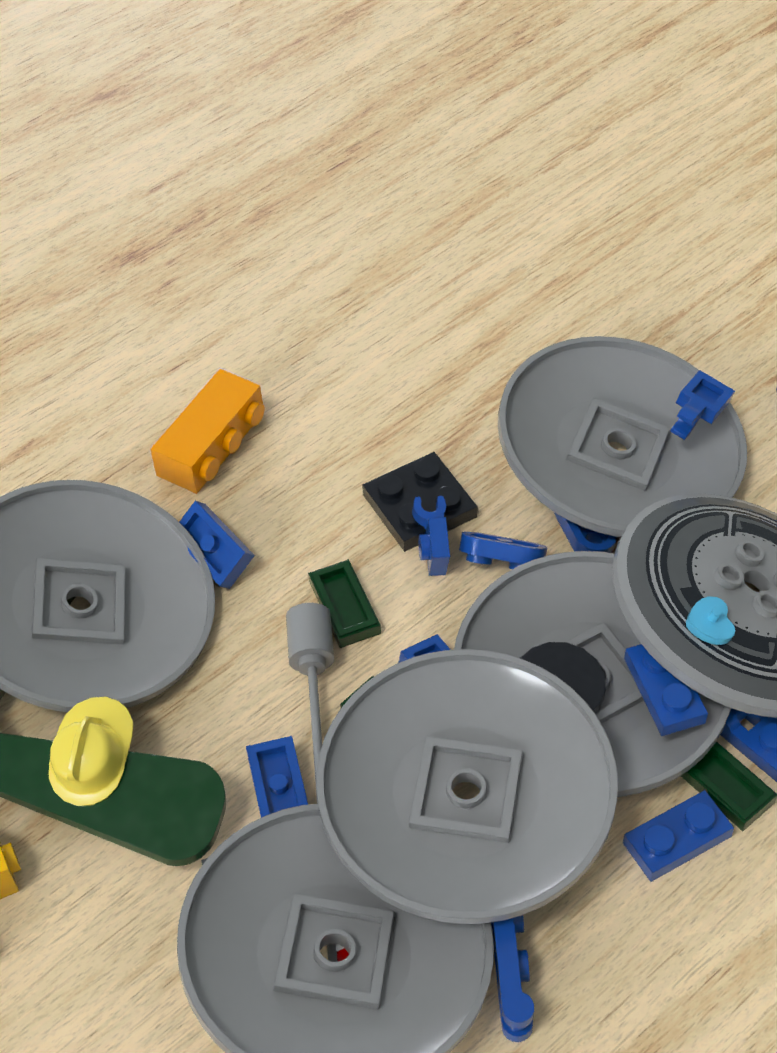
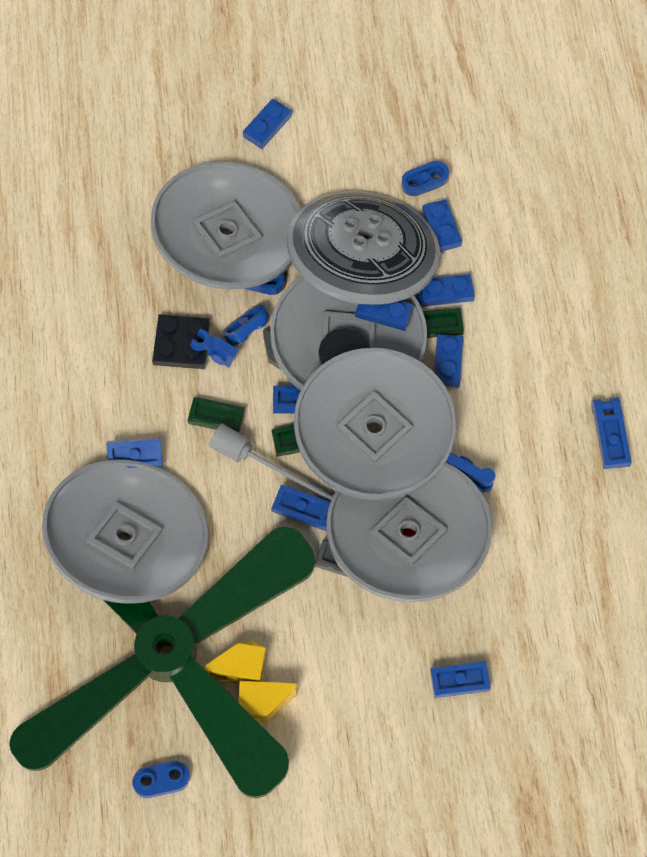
camera: 60 degrees left, 15 degrees up
light yellow piece [49,697,134,806] -> none
light orange brick [150,369,265,494] -> none
blue plate [670,370,735,440] -> none
medium azure piece [686,596,735,645] -> none

